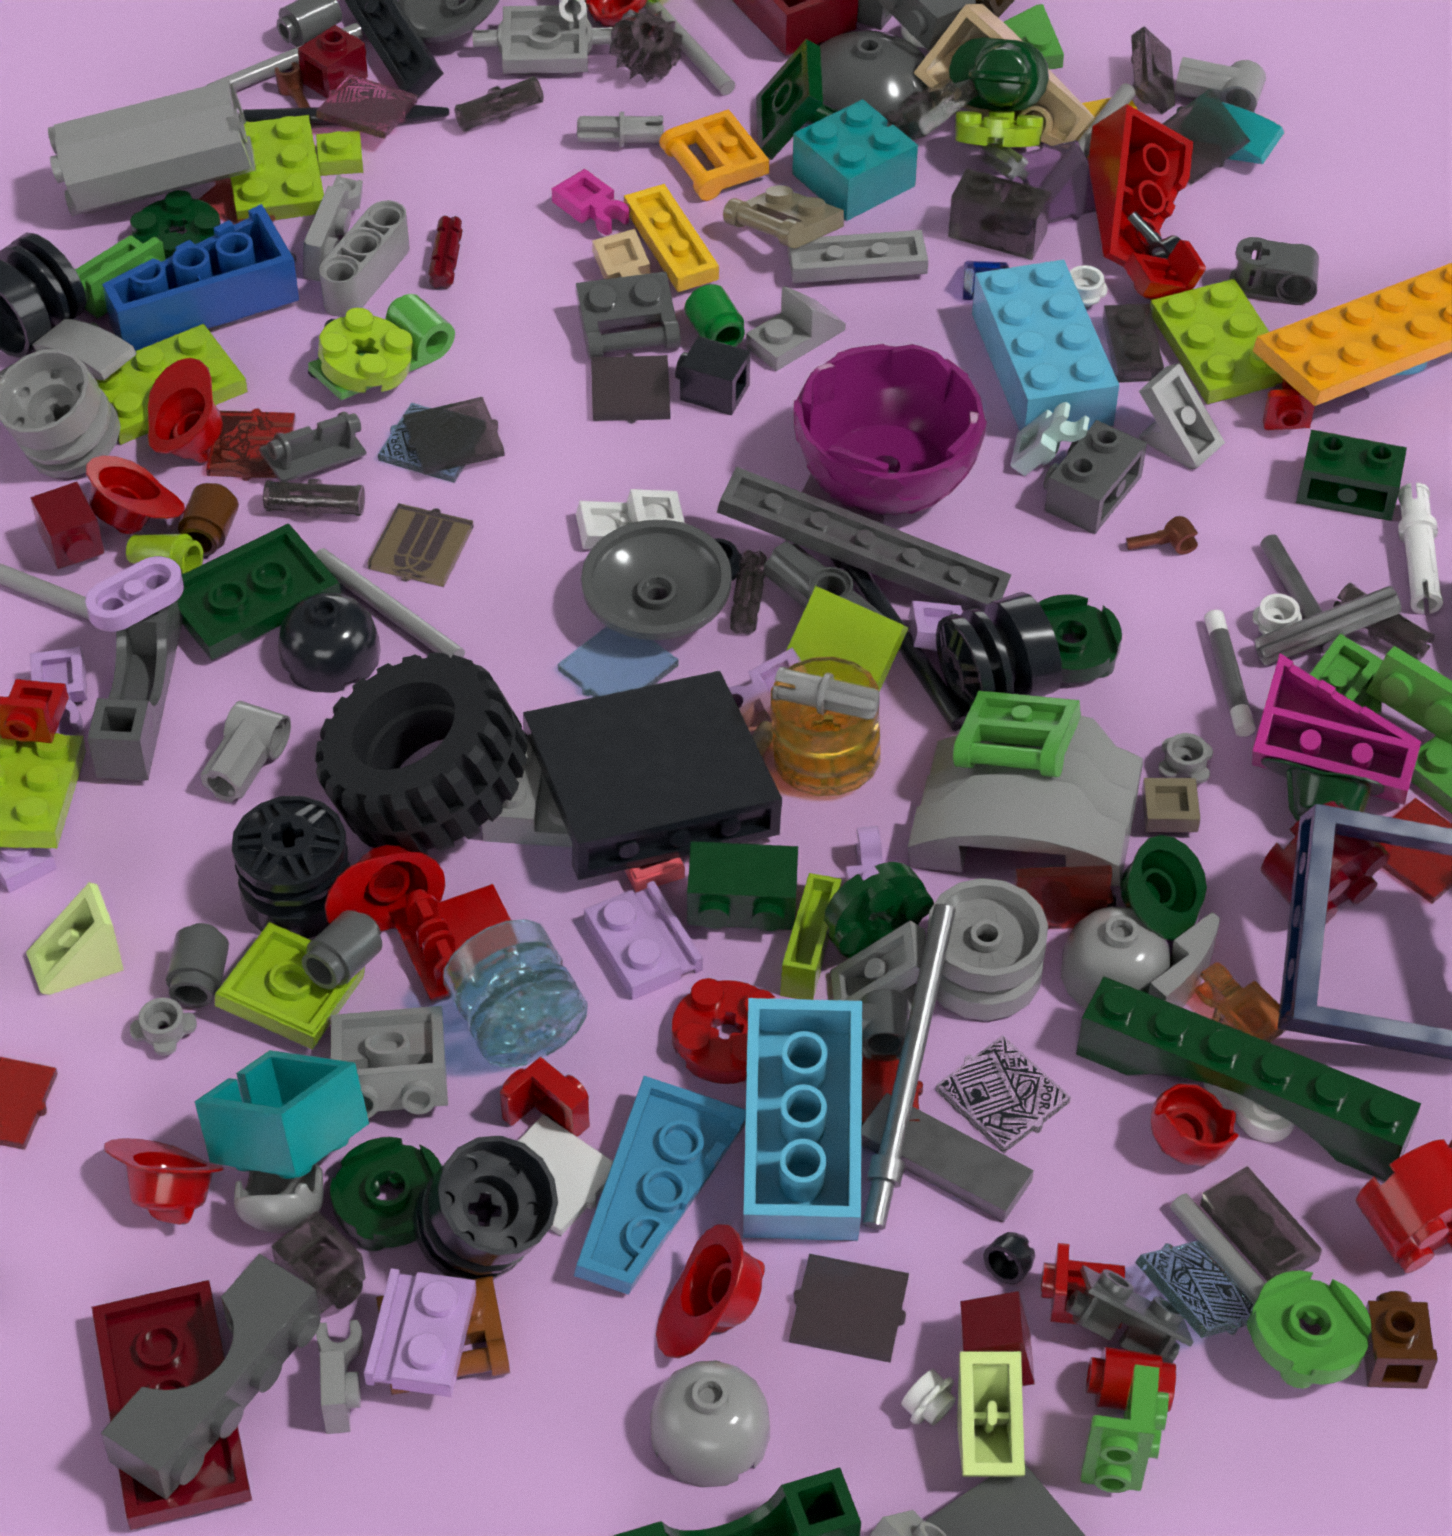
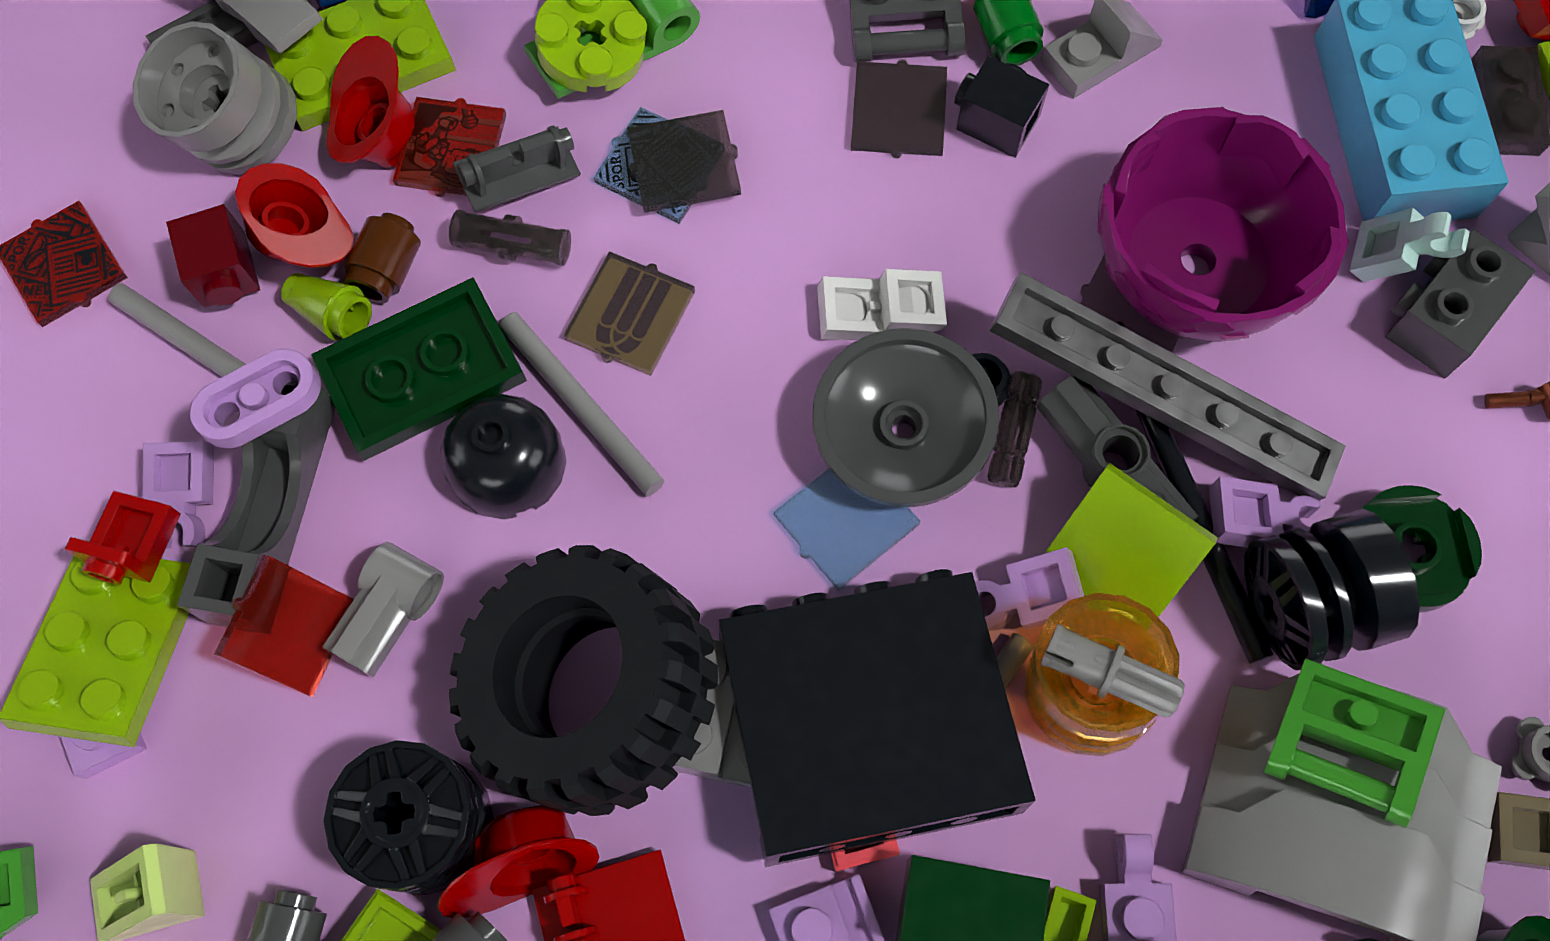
camera: 10 degrees right, 20 degrees up
none -> clear red piece [214,555,354,697]

